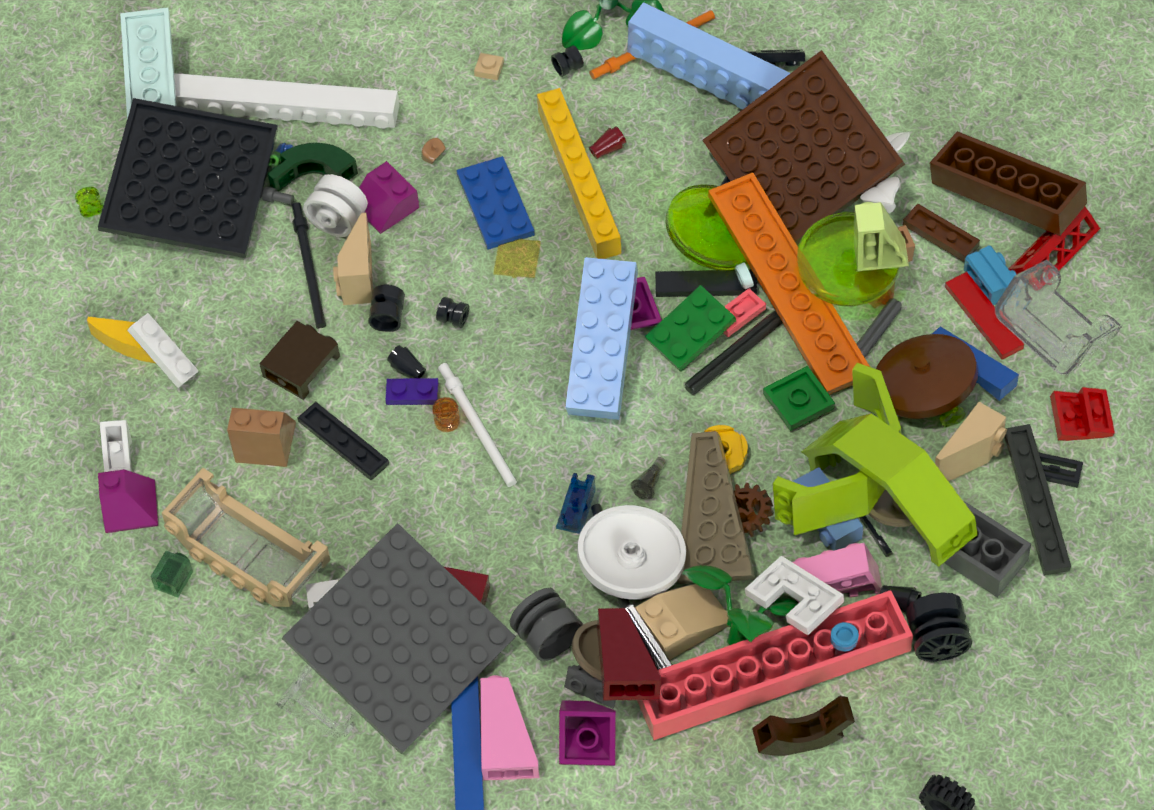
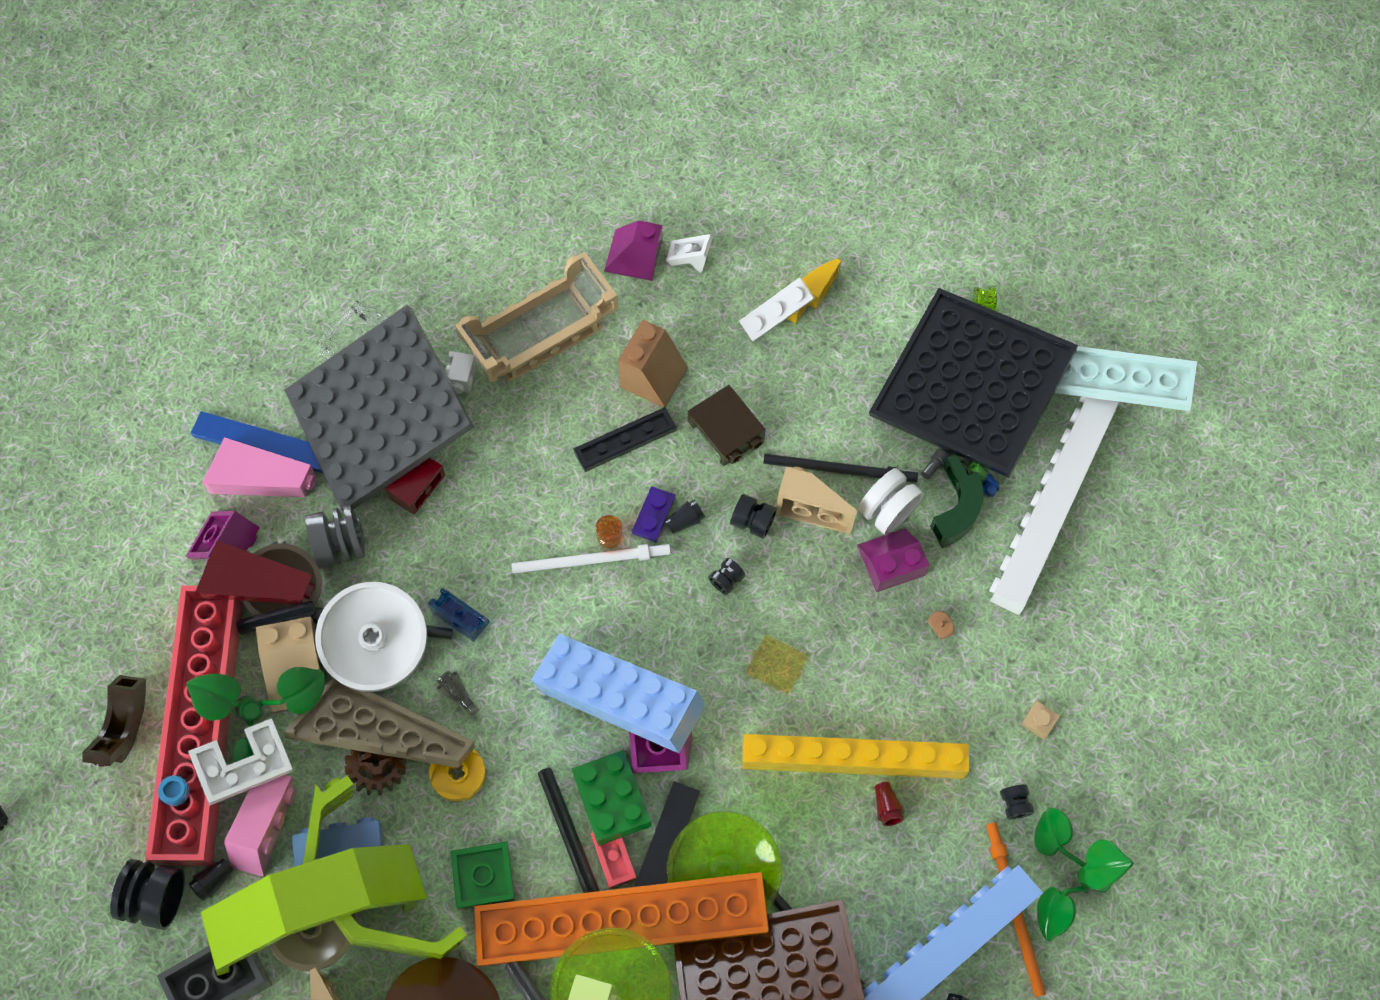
camera: 105 degrees right, 10 degrees up
clear green brick [150,551,193,598] -> none
blue plate [456,156,535,250] -> none
light aqua tile [735,263,754,289] -> none

